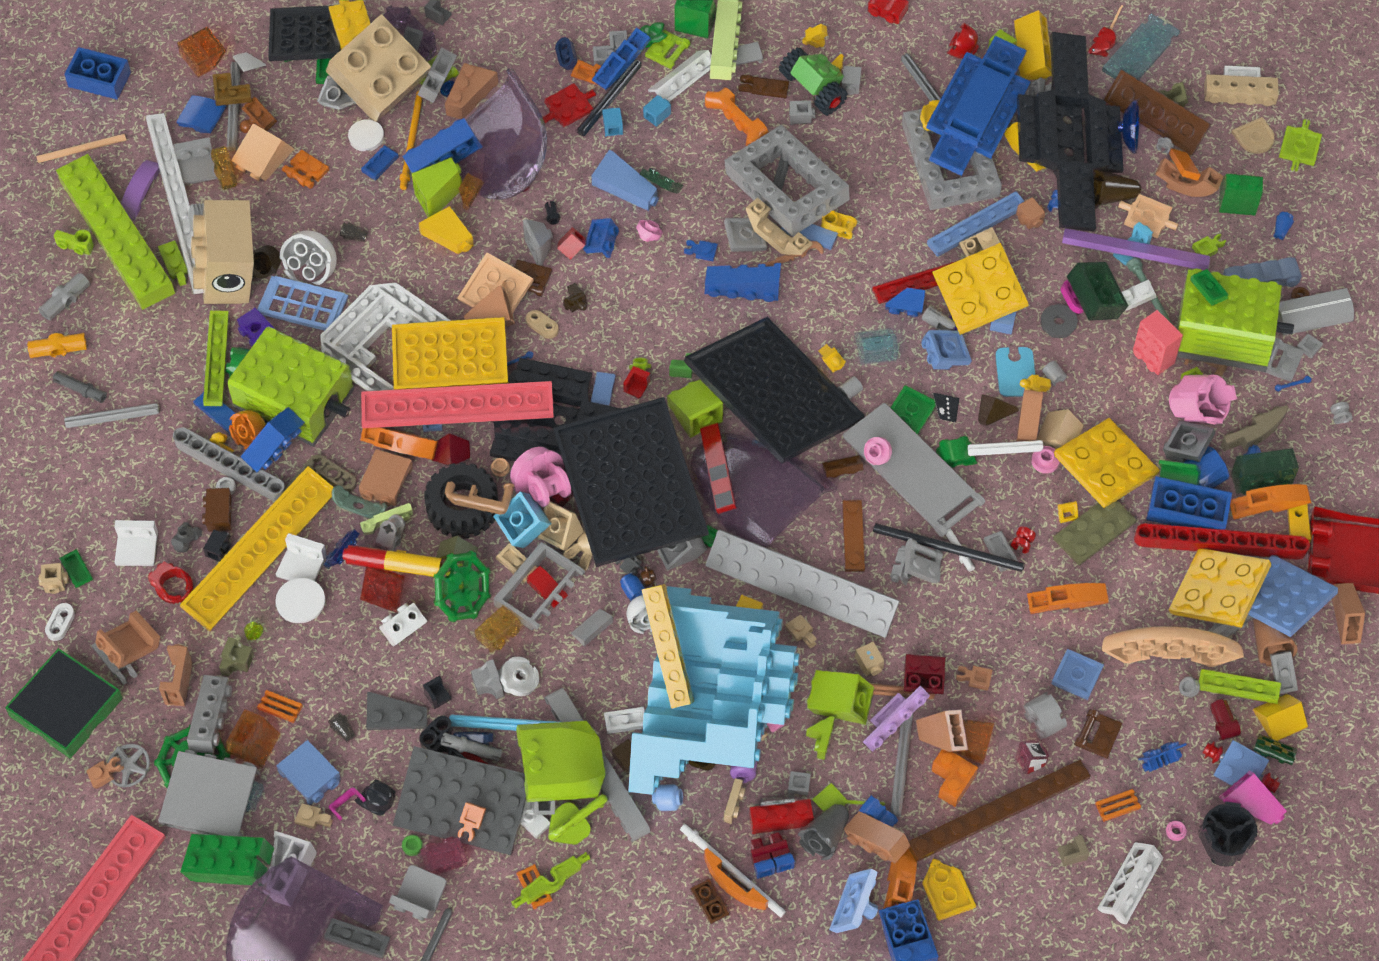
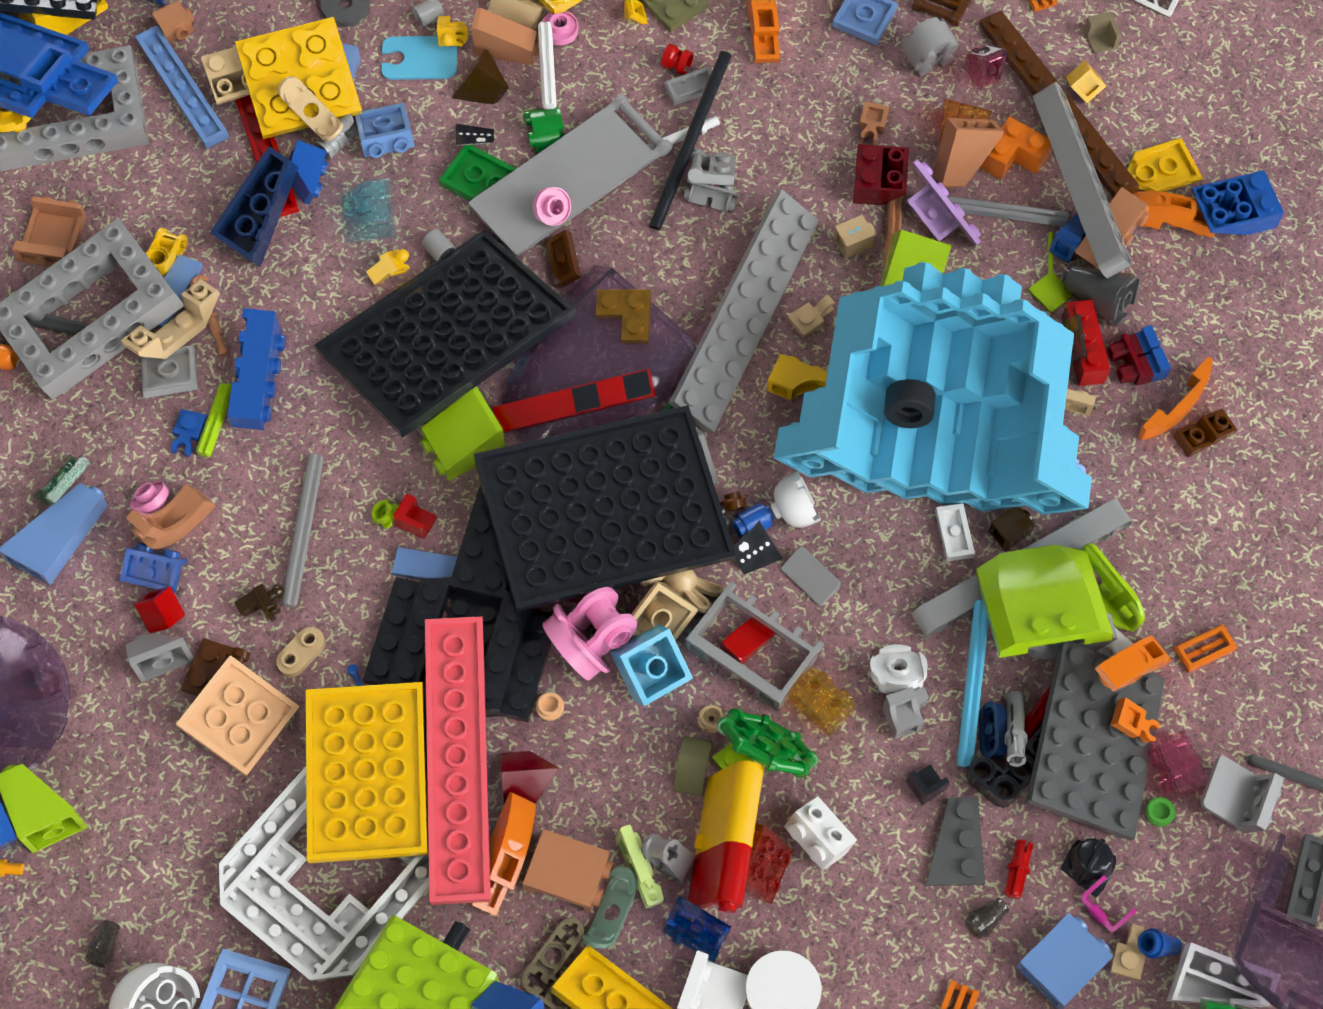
camera: 90 degrees left, 5 degrees up
yellow slope [418,206,474,254] -> none
black tyre [424,462,499,539] -> none
medium nougat piece [445,481,515,514] -> none
clear orange tile [459,173,484,210] -> none
nougat slope [464,285,515,327] -> none
tan plate [496,543,537,584] -> none
lime piece [511,852,590,909] -> none
black pin [544,201,560,225] -> none
yellow brick [642,584,694,709] -> none
bright green panel [669,353,692,378] -> none
white bar [680,824,786,918] -> none
light blue plate [829,868,878,933] -> none
dark orange plate [842,500,865,572] -> none
none -> nougat panel [12,196,87,267]
none -> nougat arch [126,484,216,549]
none -> lime axle [196,383,232,457]
none -> dark blue wedge [210,146,299,267]
none -> tan piece [278,76,343,142]
none -> light grey axle [281,453,324,608]
none -> pearl gold plate [596,289,652,344]
none -> tan plate [698,705,726,733]
none -> black sticker [734,521,783,574]
none -> black tyre [884,379,936,429]
none -> red axle [1004,839,1034,899]
none -> light grey beam [1033,82,1132,278]
none -> yellow panel [1066,60,1106,103]
none -> orange slope [1095,635,1172,692]
none -> blue cone [1138,928,1182,959]

